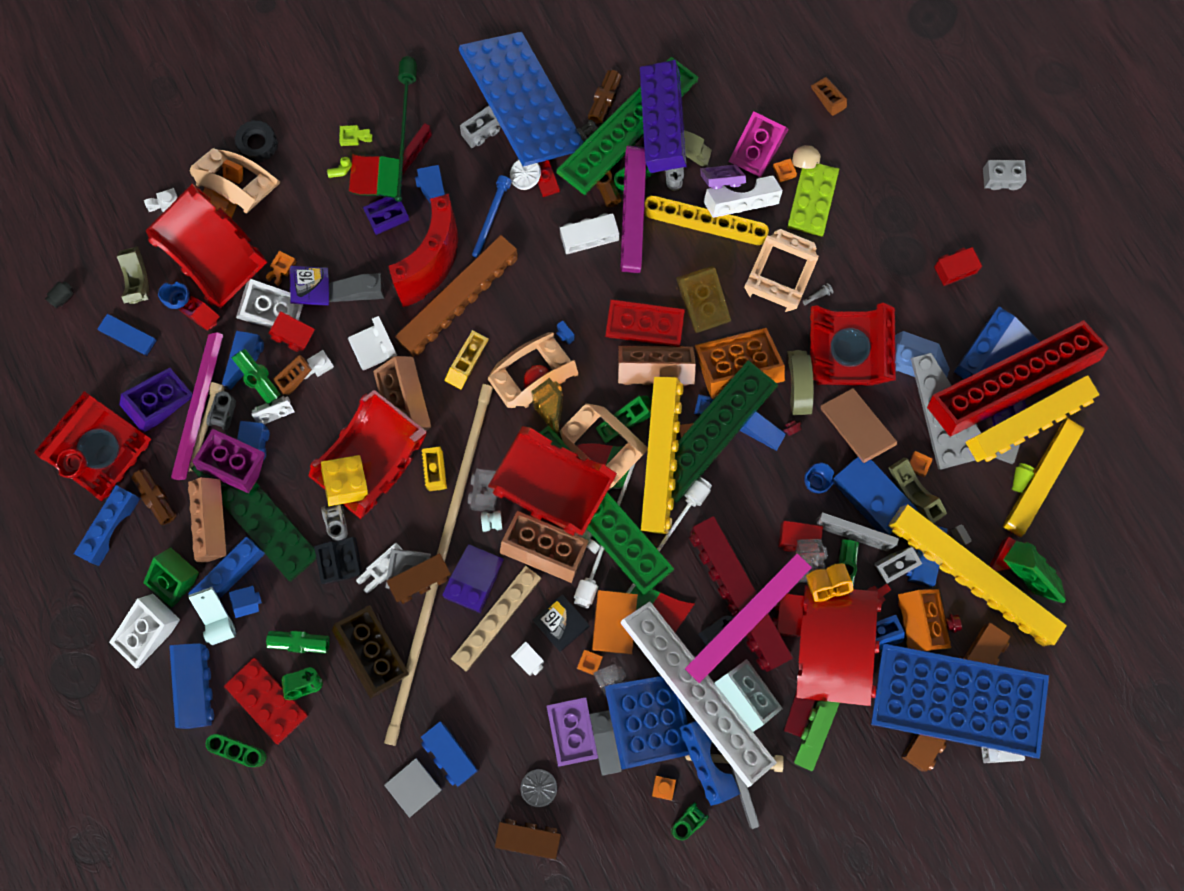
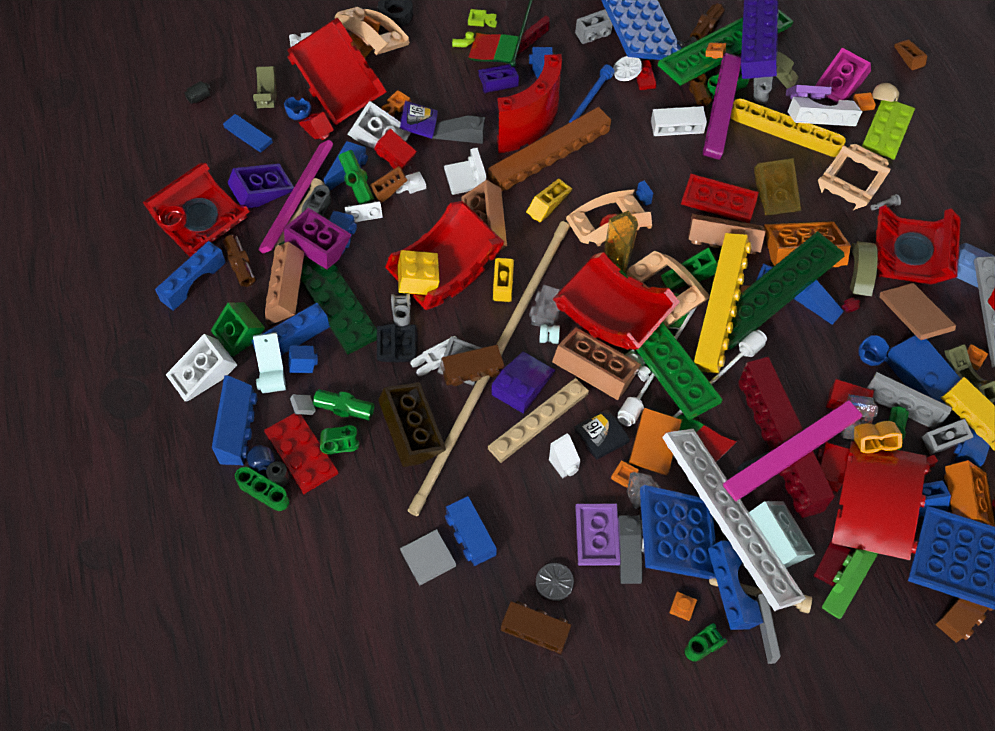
camera: 10 degrees right, 15 degrees down
none -> dark blue head [247,445,275,476]
none -> pearl dark grey brick [266,462,290,487]
none -> light grey tile [290,394,315,415]
none -> orange plate [706,43,726,59]

